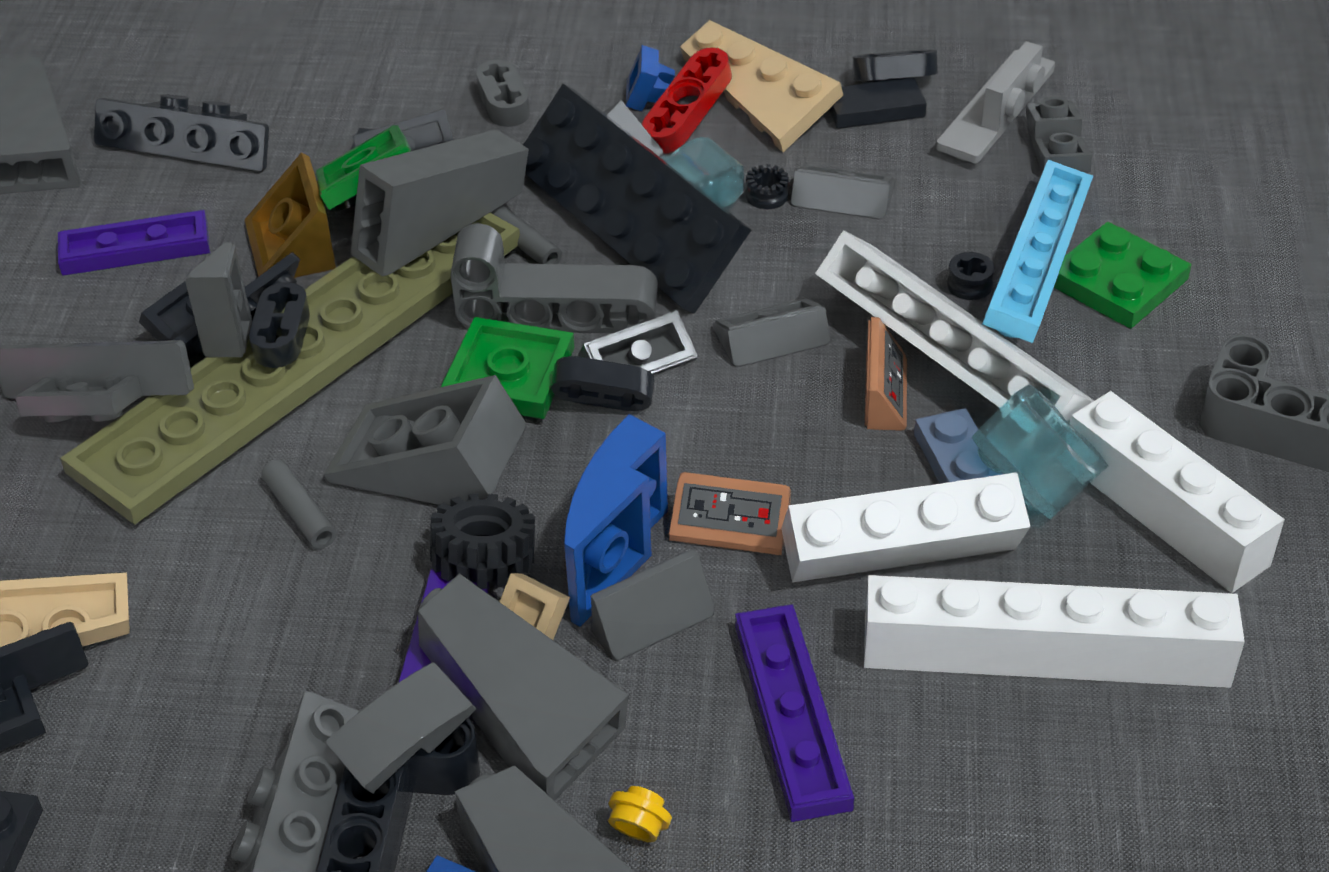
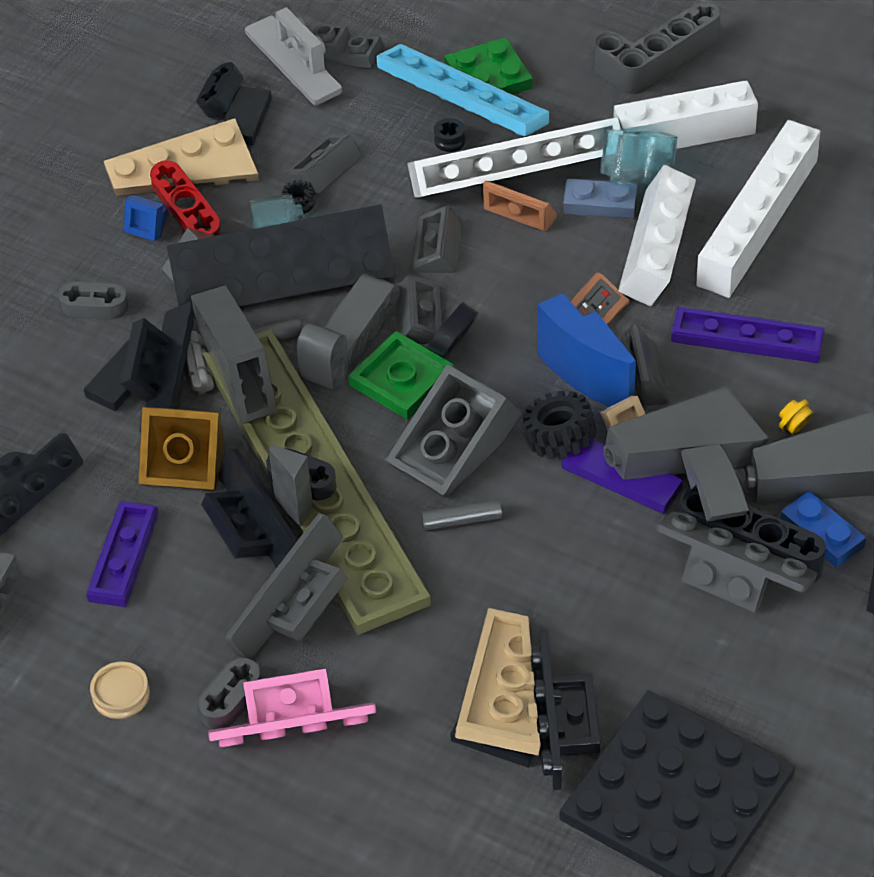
camera: 65 degrees left, 5 degrees up
green tile [315,125,411,210] -> none

